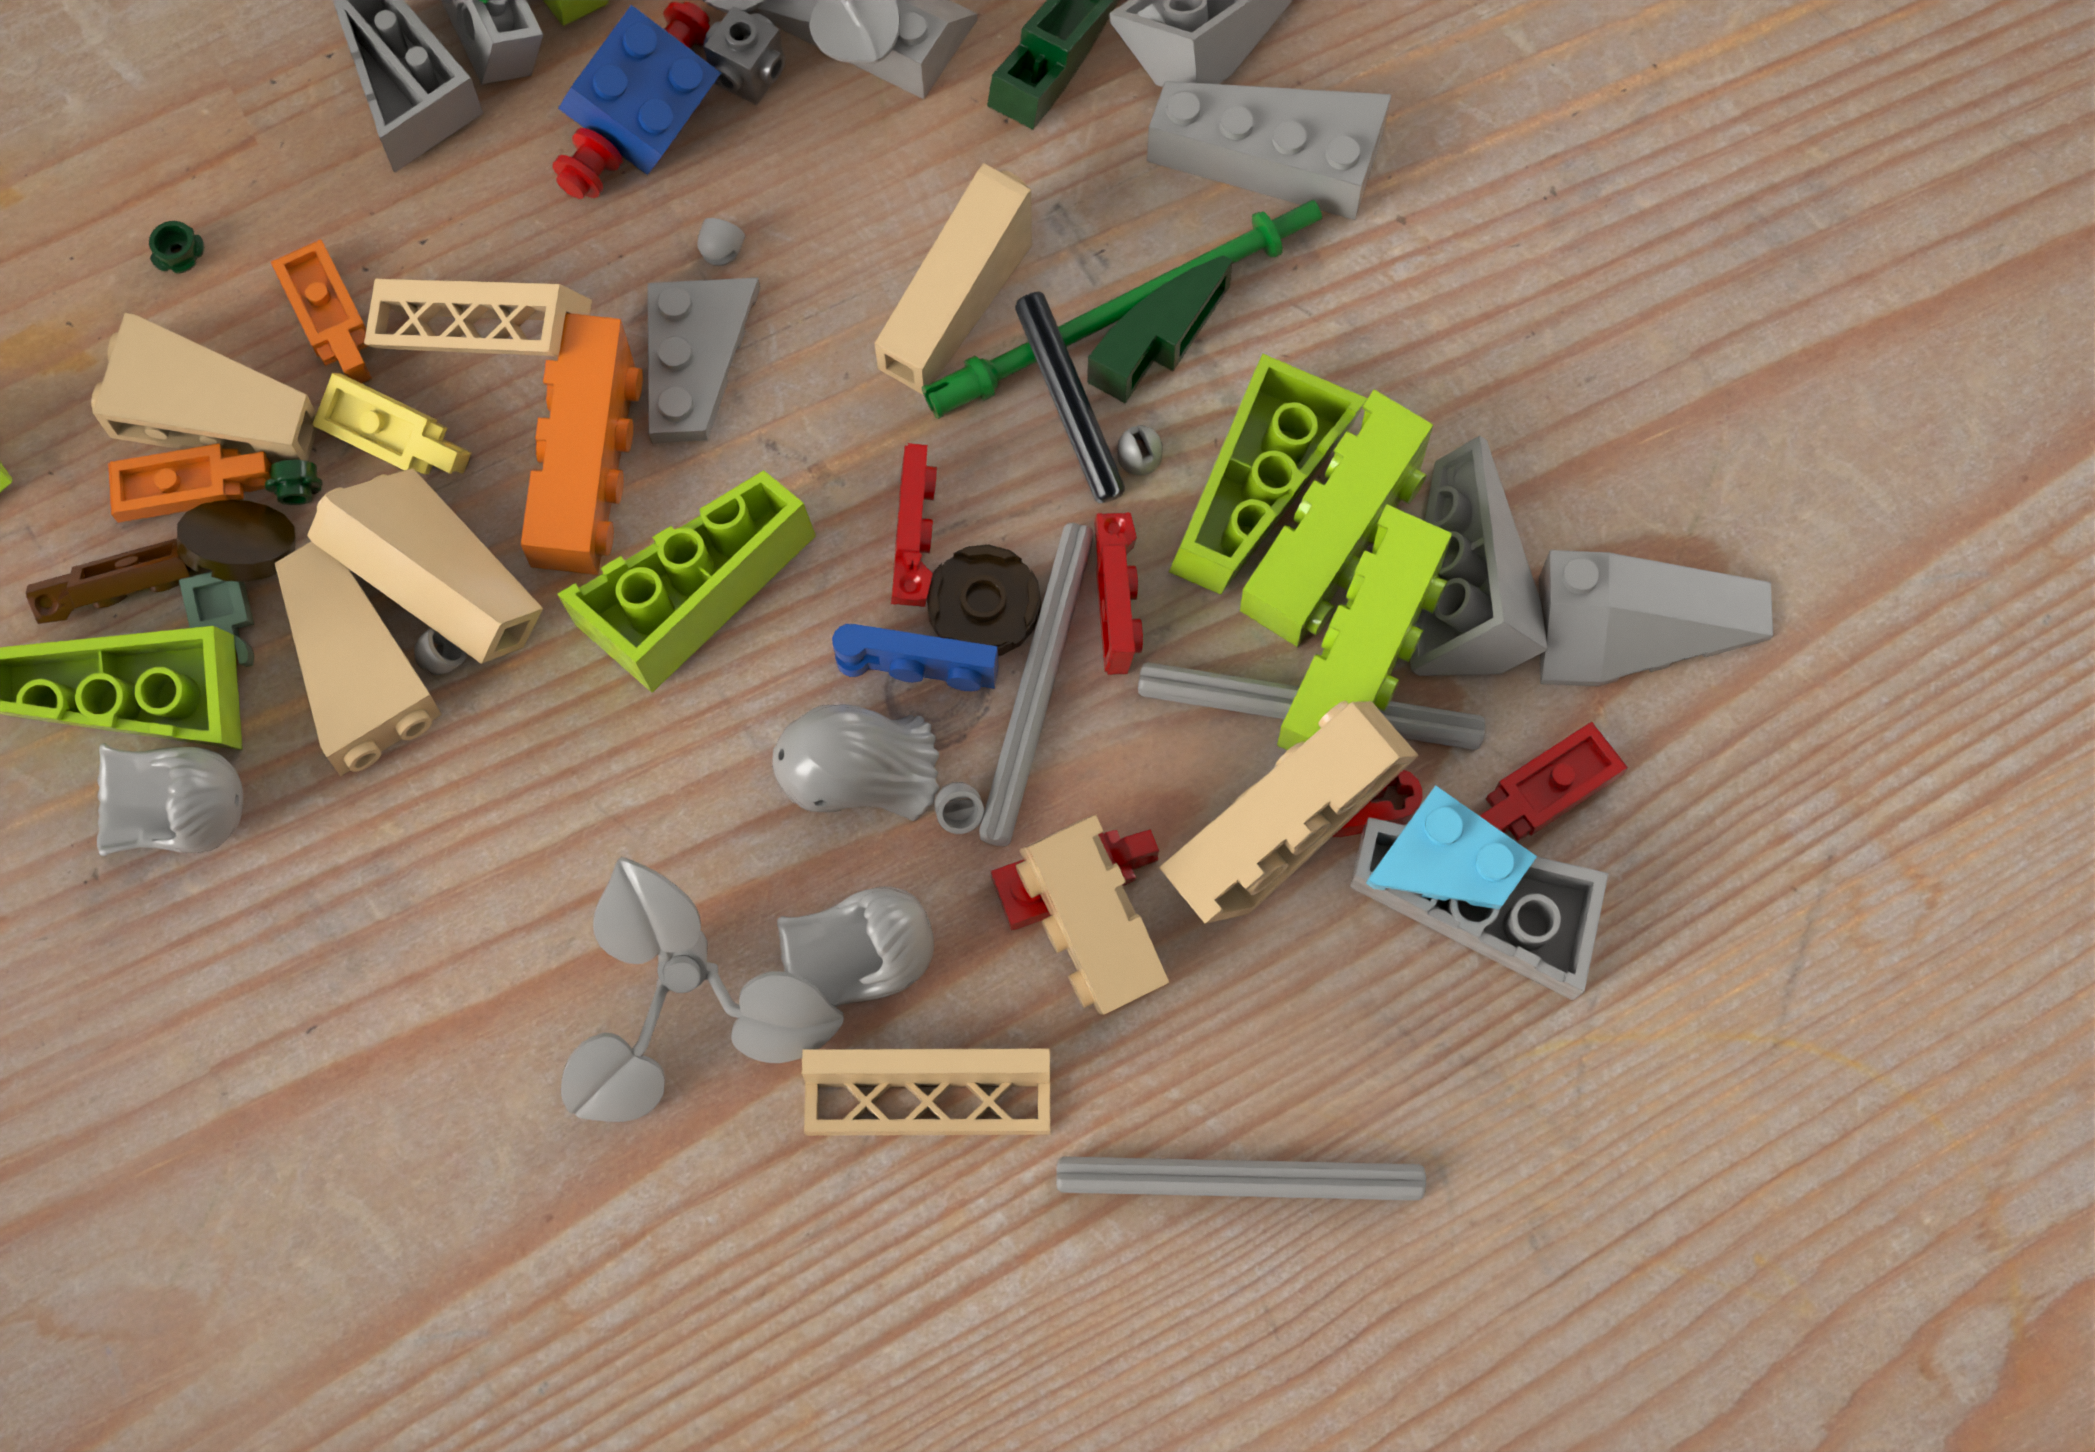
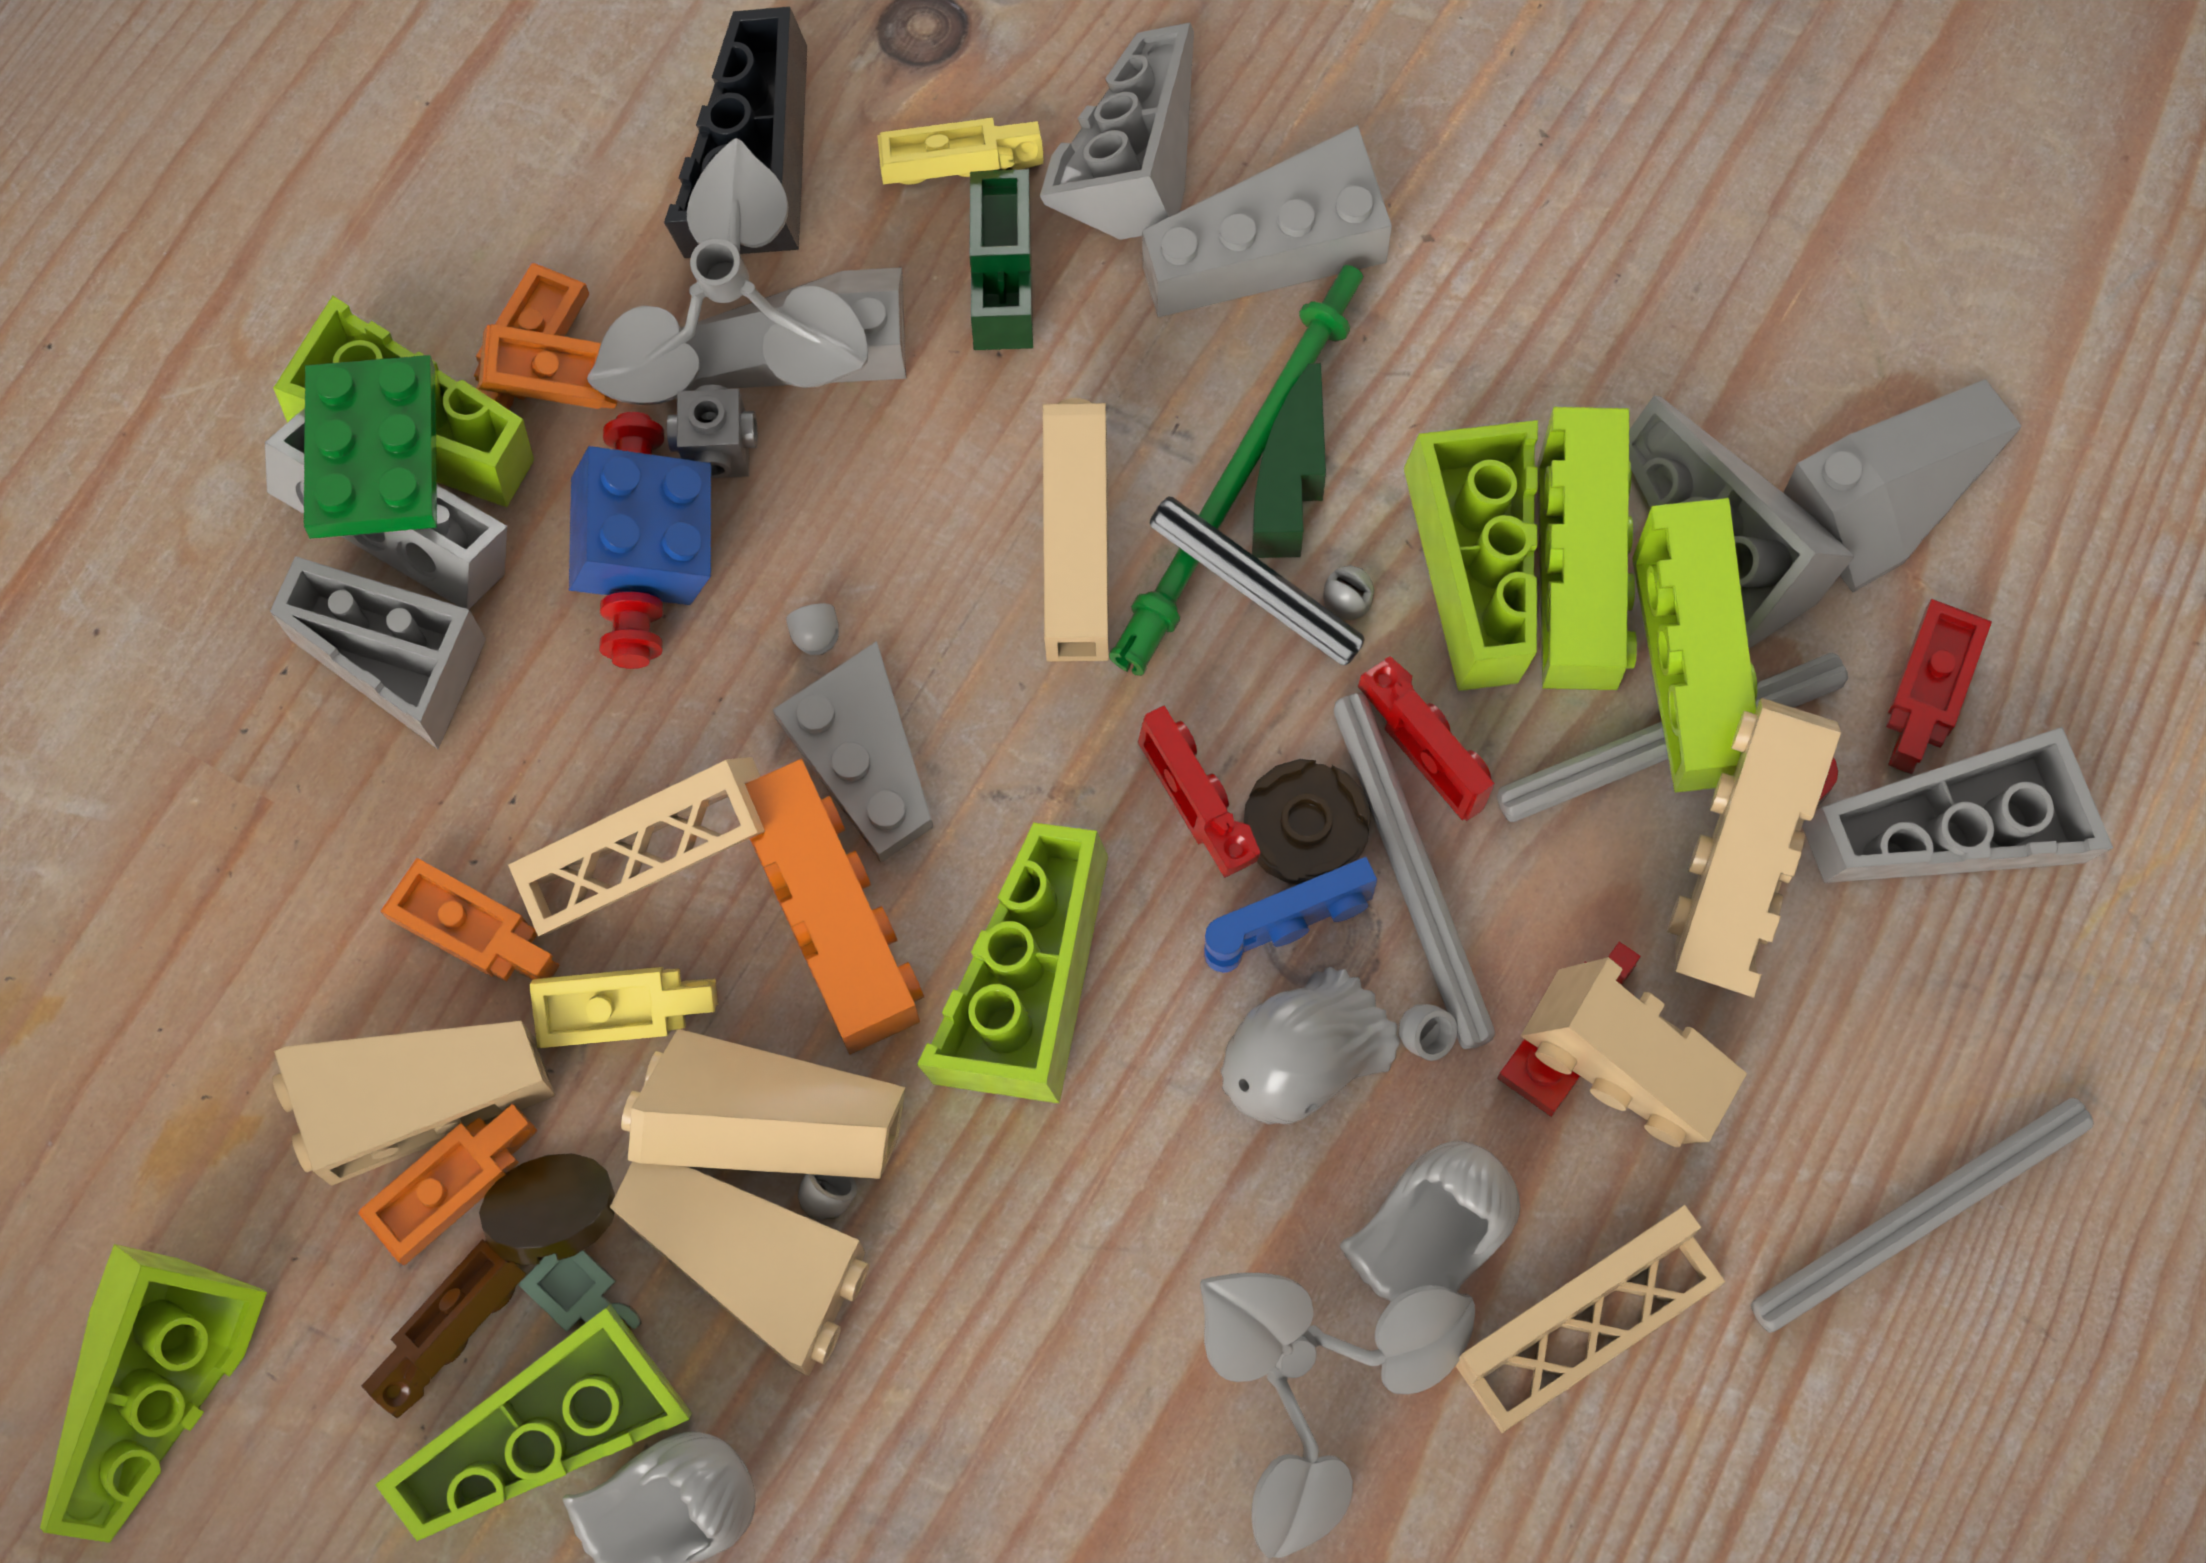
camera: 30 degrees left, 0 degrees up
dark green plate [149,221,204,274] -> none
dark green plate [265,460,322,505] -> none
medium azure wing [1366,785,1537,909] -> none

